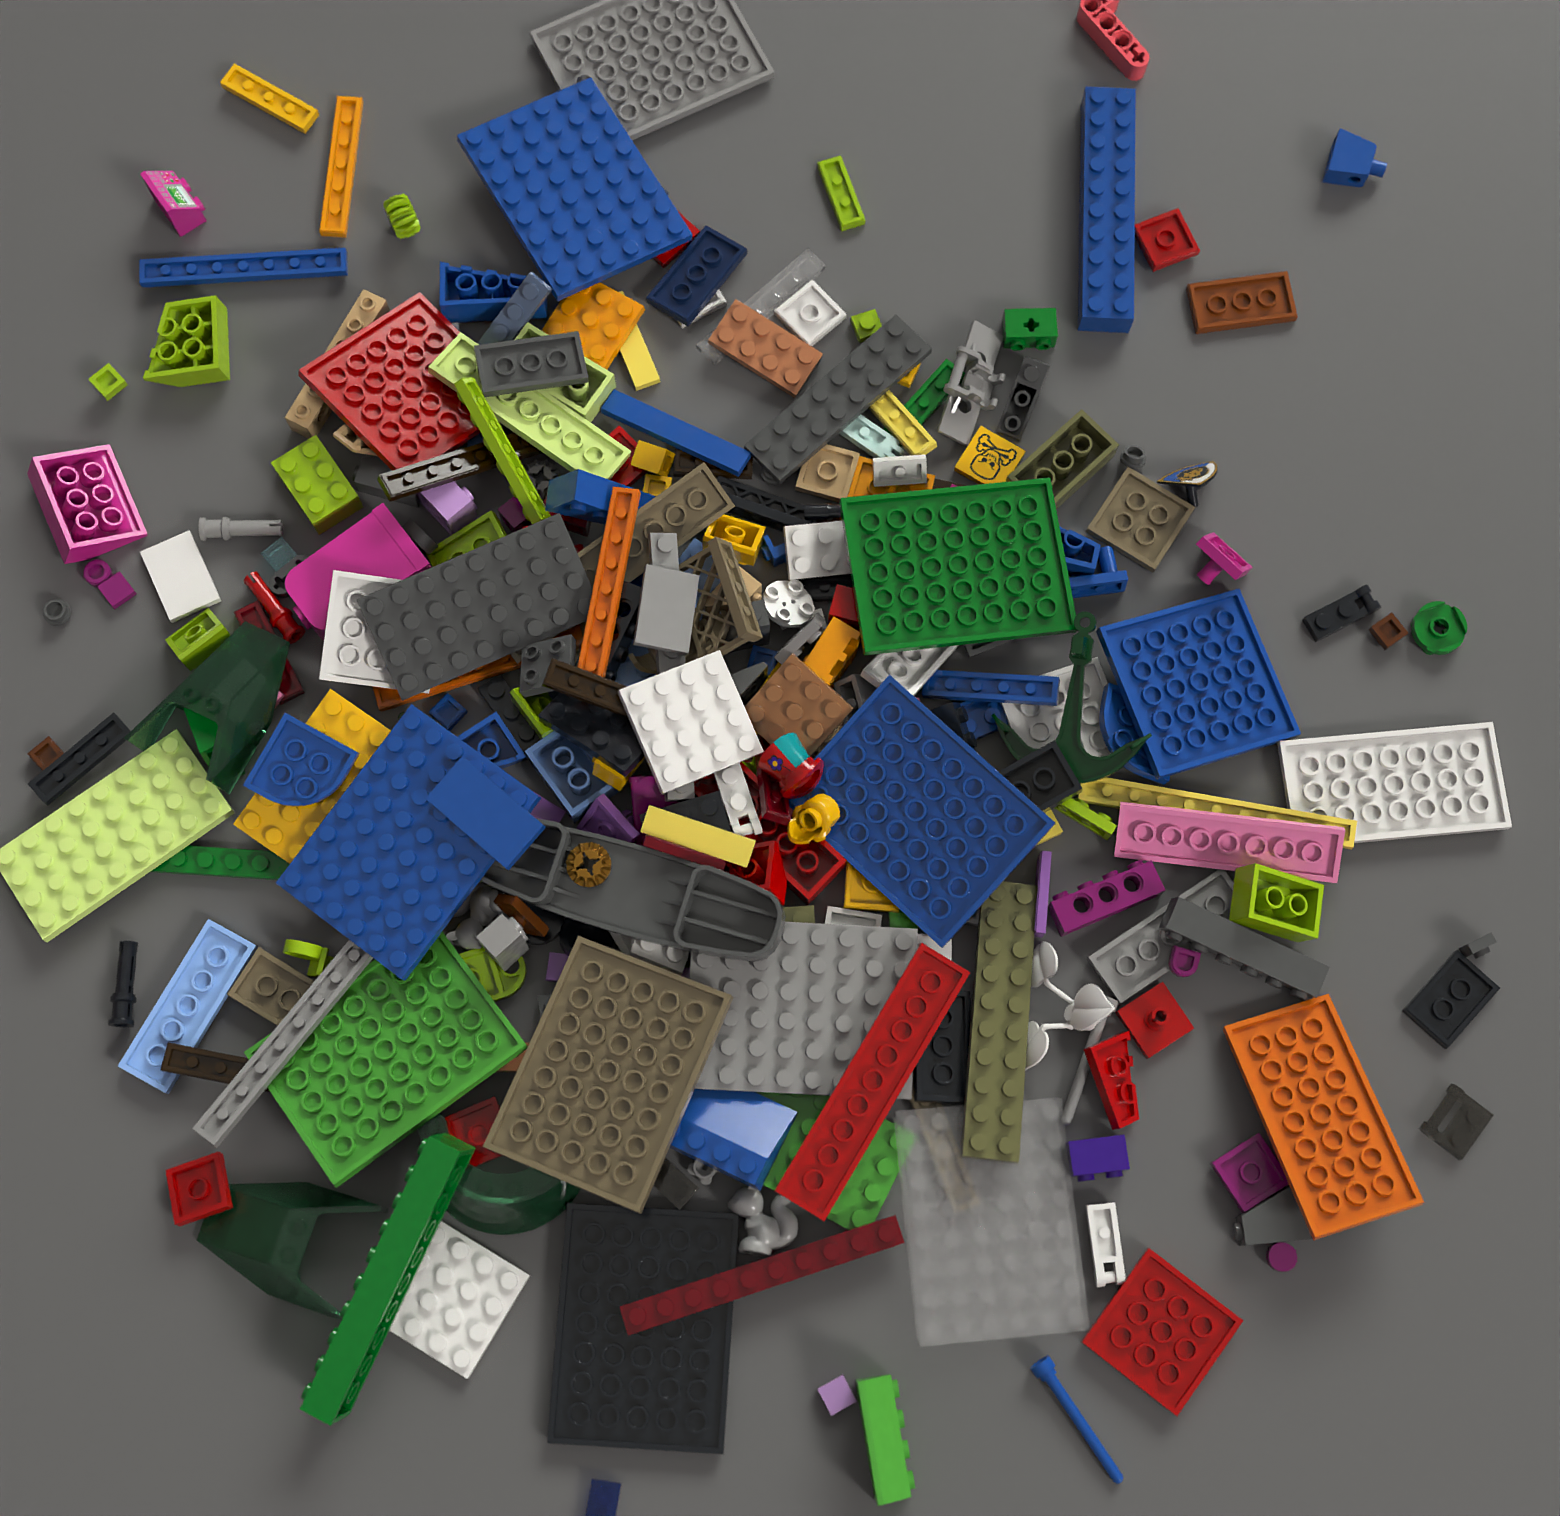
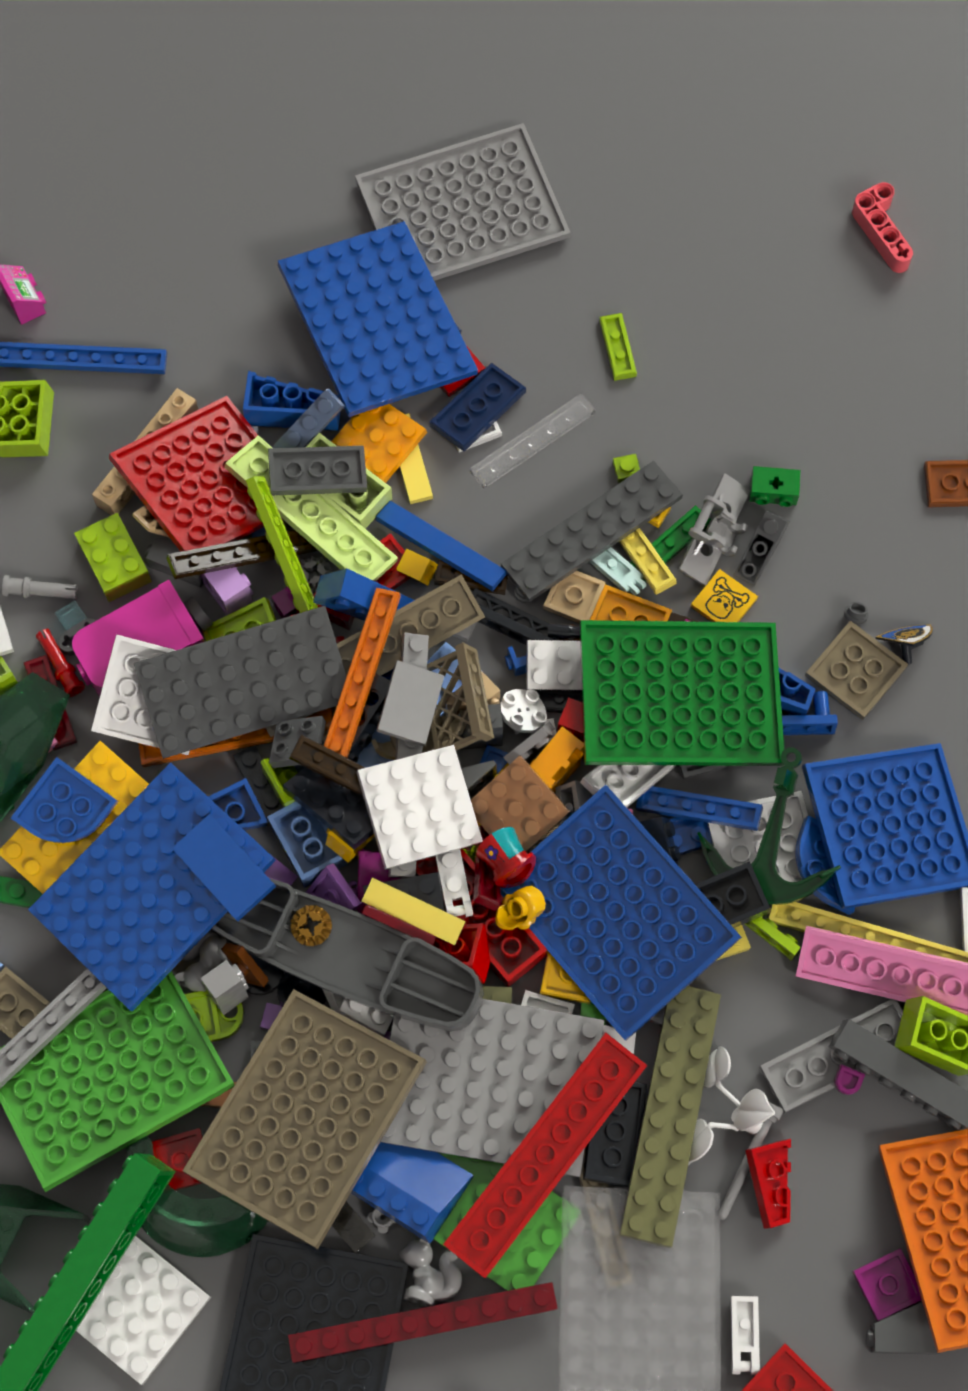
camera: 10 degrees right, 5 degrees down
yellow plate [220,63,319,134] -> none
lime piece [283,939,334,977] -> none
light orange tile [319,96,363,238] -> none
lime gear [383,193,421,239] -> none
blue tile [428,693,468,731] -> none
yellow plate [643,474,672,496] -> none
yellow slope [703,514,766,566] -> none
nougat plate [708,299,823,398] -> none
white tile [774,280,847,346] -> none
white plate [873,454,927,487] -> none
olive brick [1006,409,1119,509] -> none
medium lavender tile [1034,851,1052,938] -> none
magenta brick [1048,860,1165,937] -> none
dark purple brick [1064,1134,1130,1182] -> none
blue brick [1078,86,1136,333] -> none
red tile [1115,981,1194,1059] -> none
red plate [1135,208,1200,272] -> none
dark pink tile [1196,532,1253,585] -> none
magenta tile [1266,1242,1297,1272] -> none

